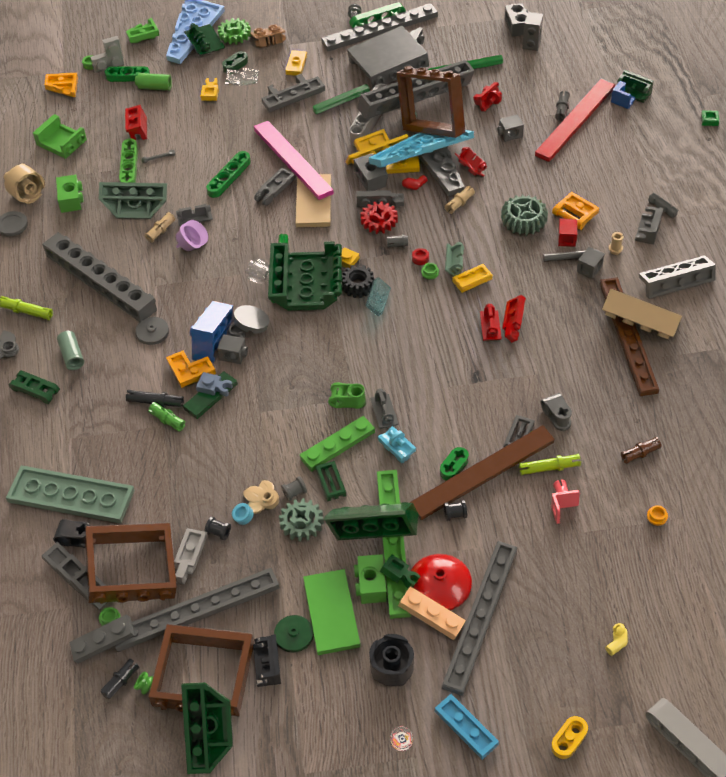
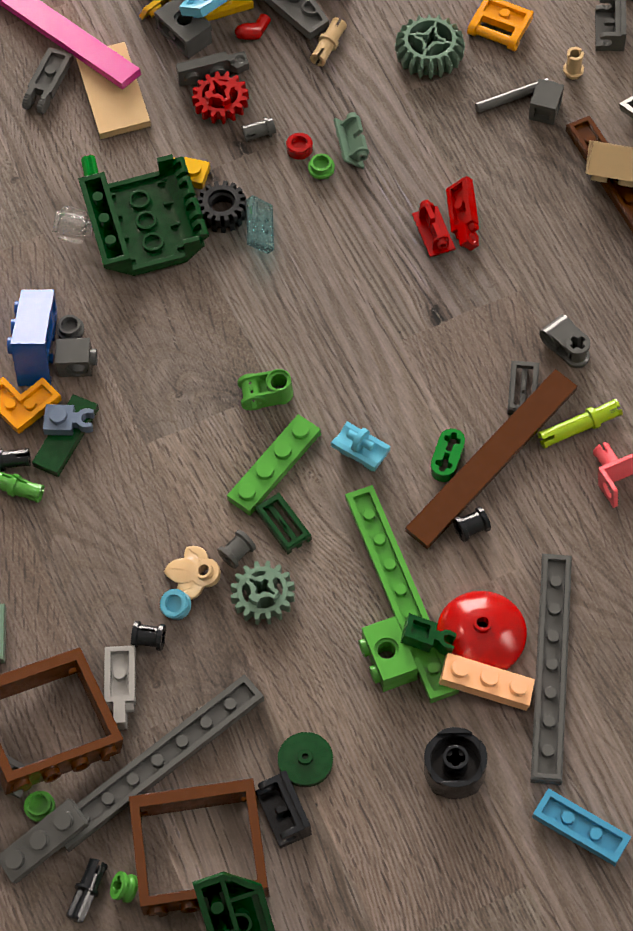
camera: 15 degrees left, 10 degrees up
tile [233,305,270,334] -> none
bright green tile [303,569,361,655] -> none
dark green slope [324,502,419,541] -> none
dark grey hinge [370,389,399,429] -> none
clear tile [390,726,413,751] -> none
yellow plate [452,264,493,293] -> none
red panel [558,219,577,247] -> none

